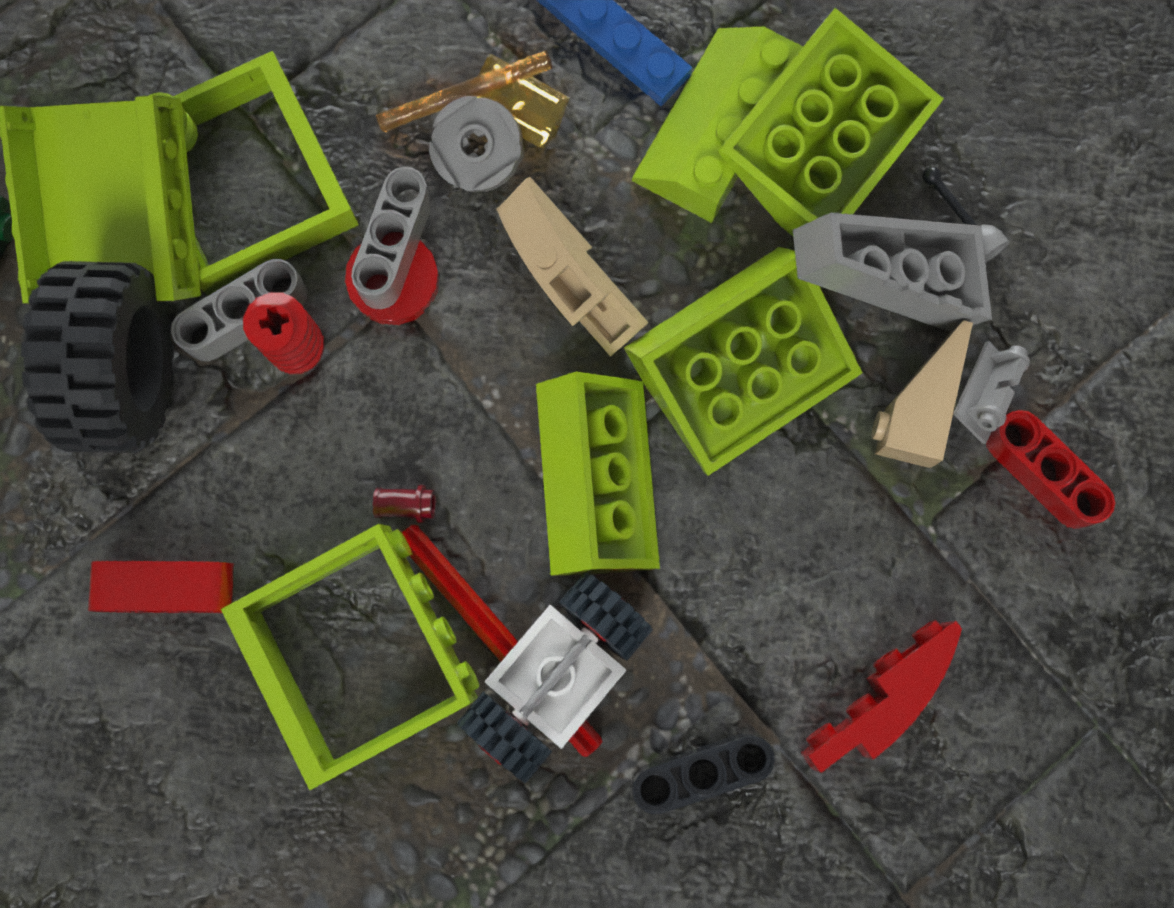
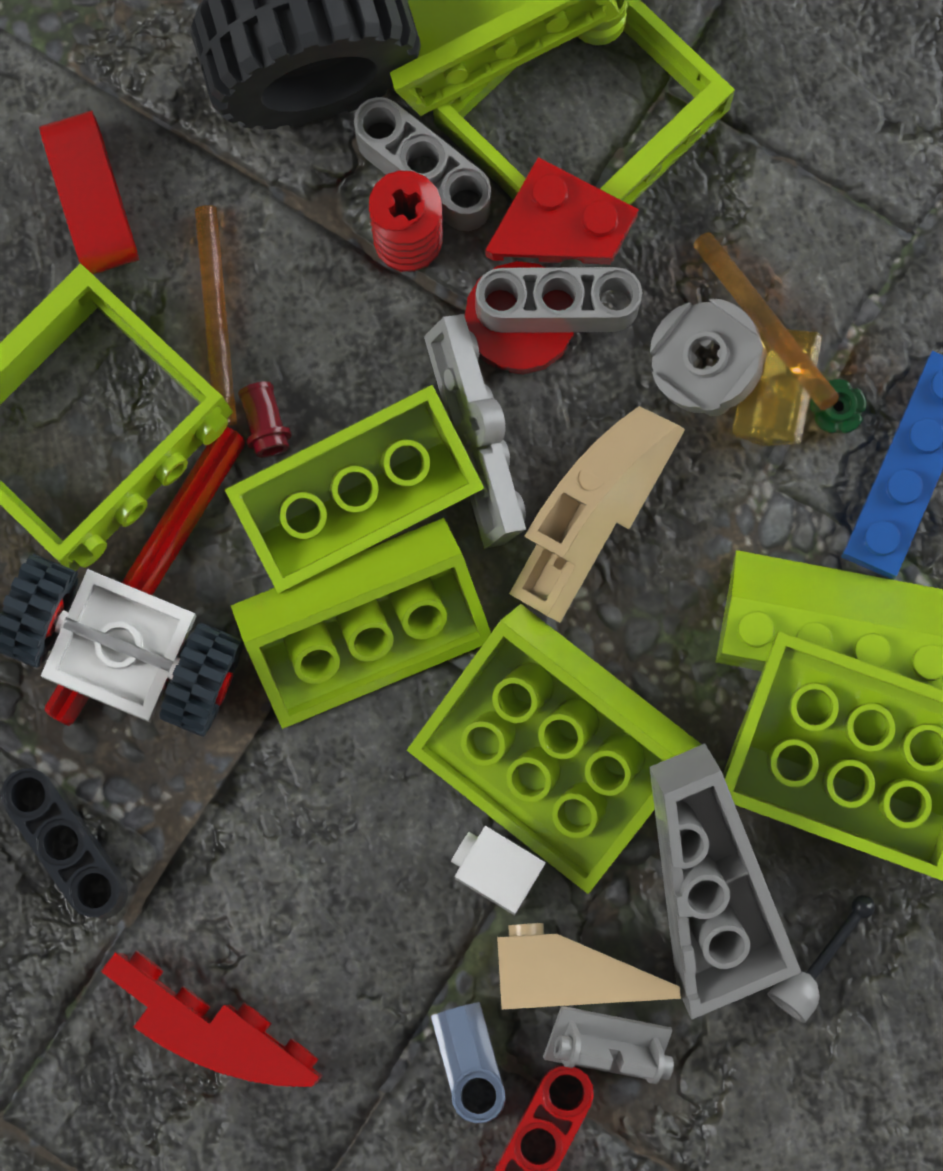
camera: 75 degrees right, 0 degrees up
none -> clear orange bar [195,205,237,427]
none -> lime slope [225,385,484,594]
none -> light grey hinge [424,314,526,549]
none -> sand blue piece [431,1002,506,1123]
none -> white brick [451,826,546,915]
none -> red wing [485,157,639,265]
none -> dark green plate [810,379,867,433]

